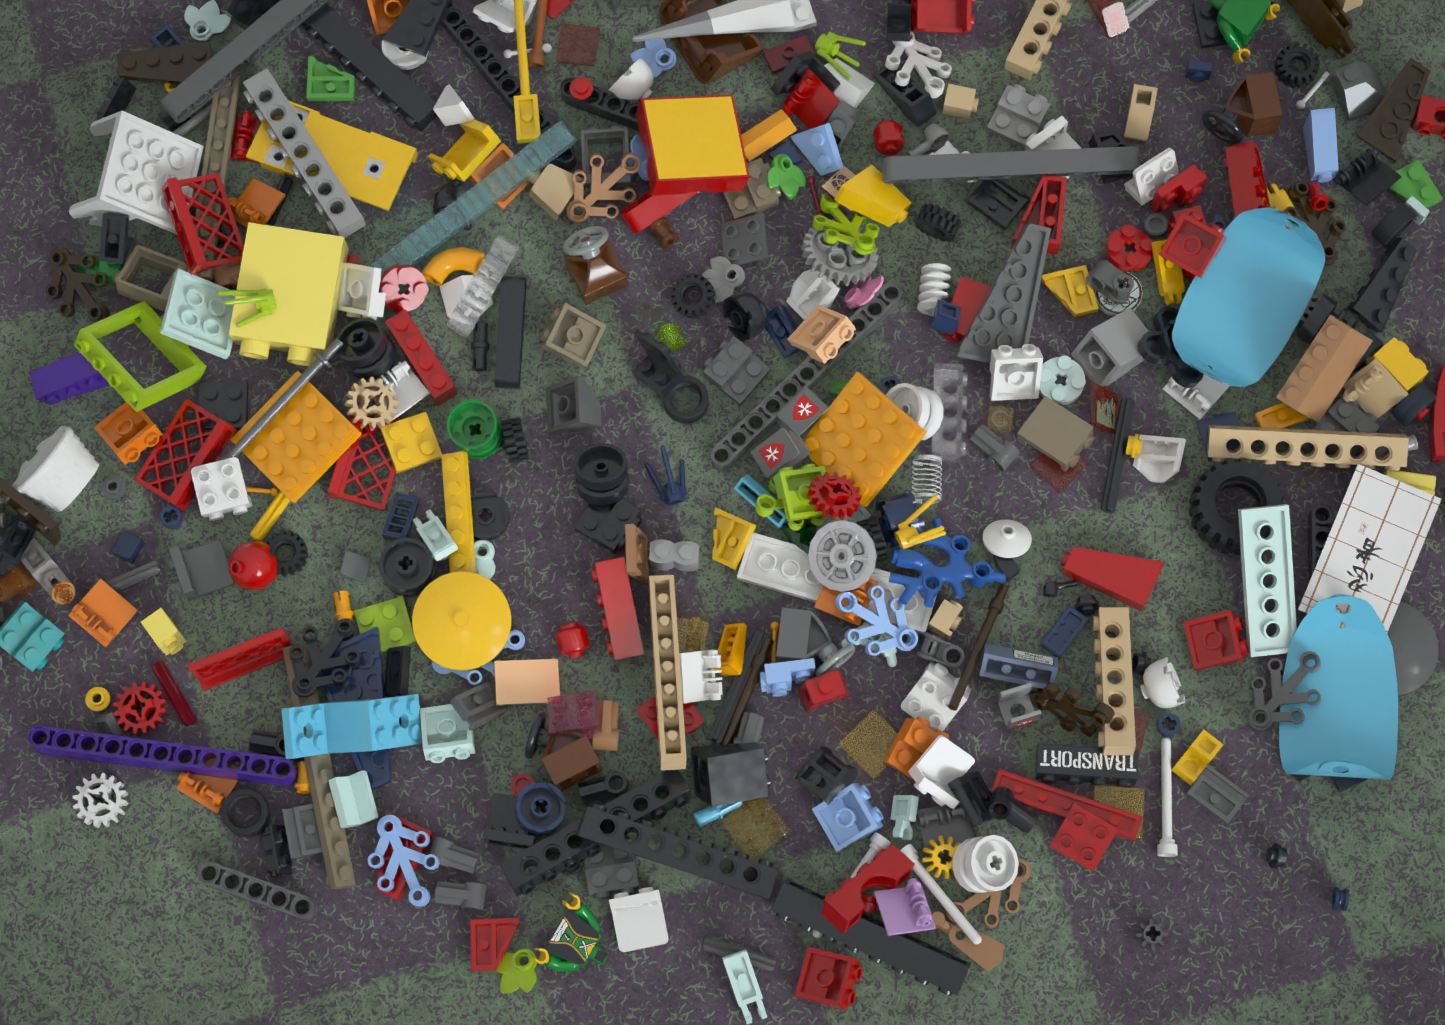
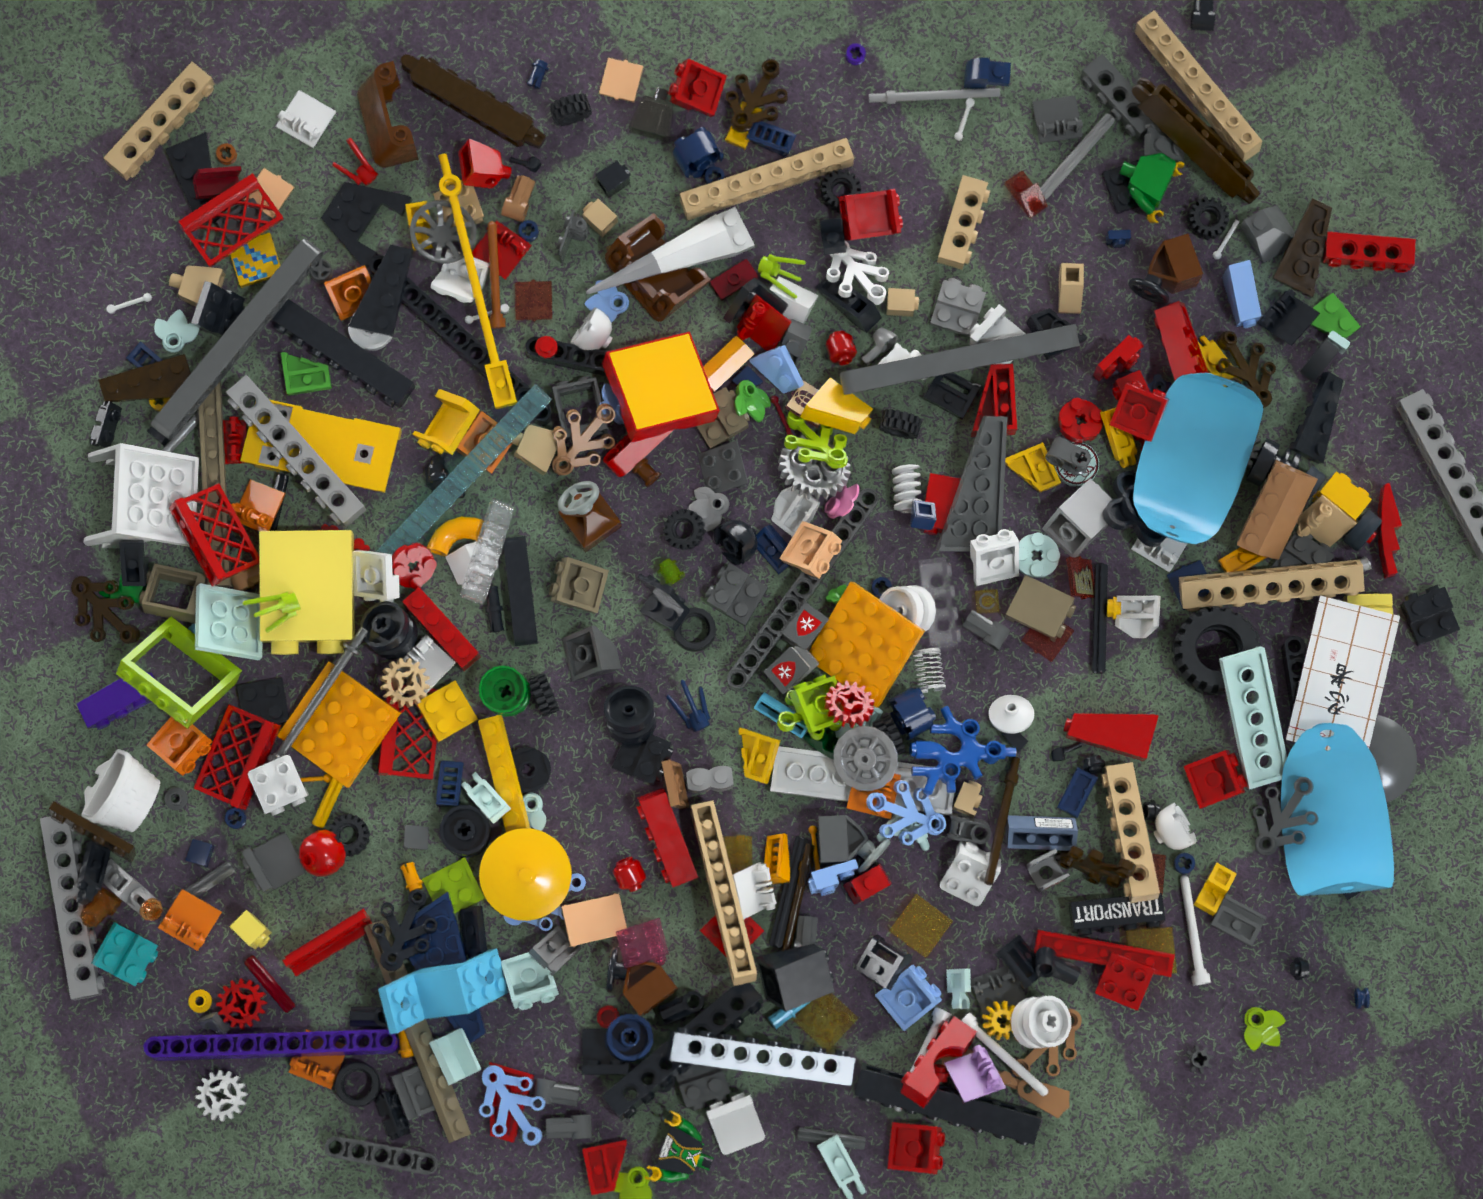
camera: 15 degrees left, 5 degrees up
white slope [433,84,475,126] -> none
medium nougat piece [593,700,619,751] -> none
orange plate [883,717,950,782] -> none
yellow plant [894,495,946,550] -> none
white bracket [908,735,975,809] -> none
white bracket [1124,148,1179,205] -> none
dark grey tile [1143,213,1168,238] -> none
red pin [1308,182,1329,211] -> none
none -> lime plate [1244,1007,1286,1051]

